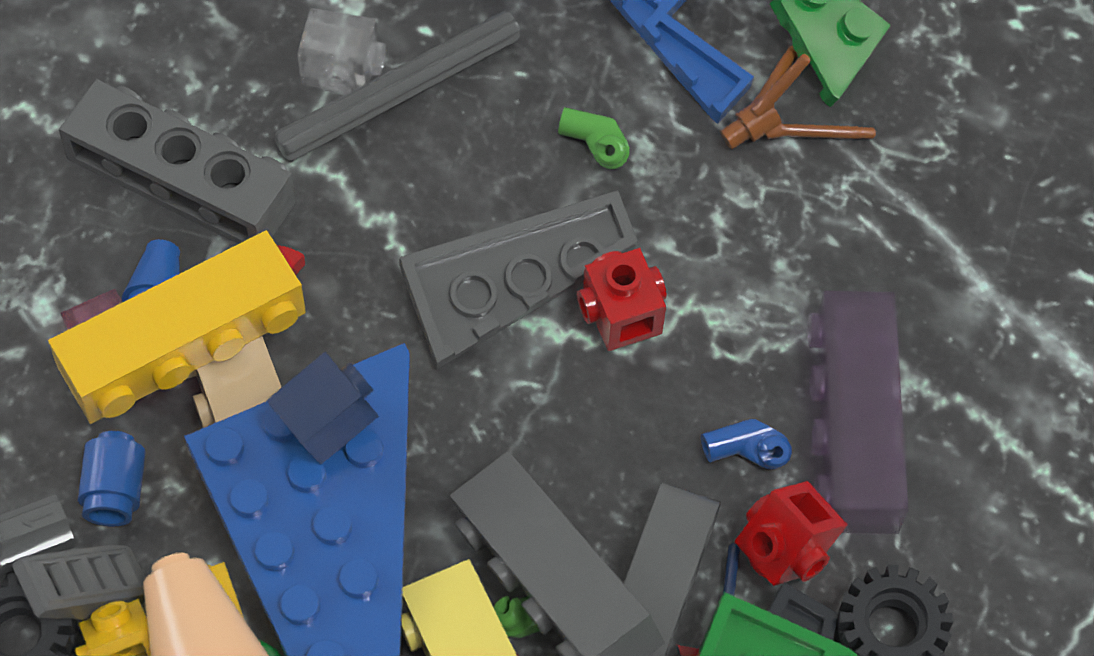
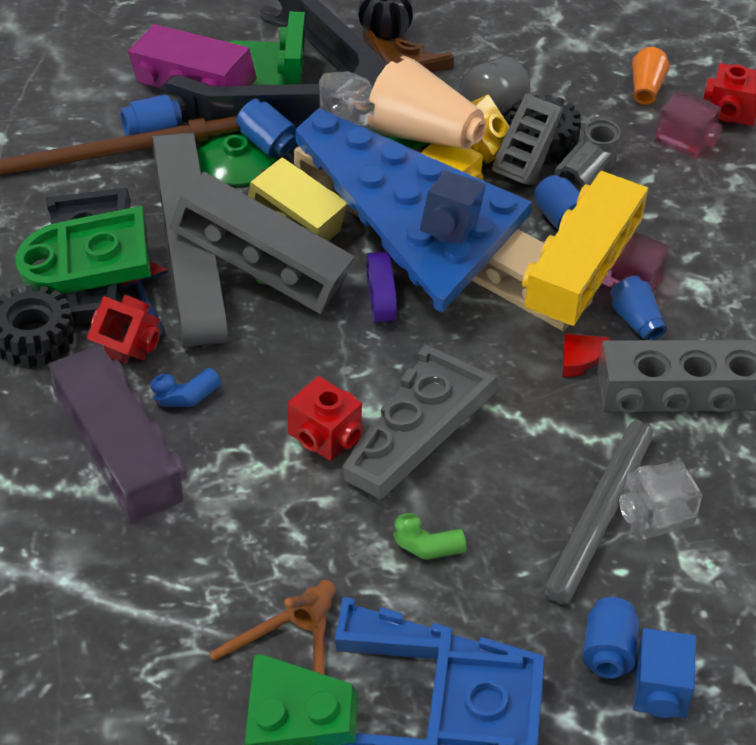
camera: 150 degrees right, 15 degrees down
none -> dark purple beam [366,252,397,323]

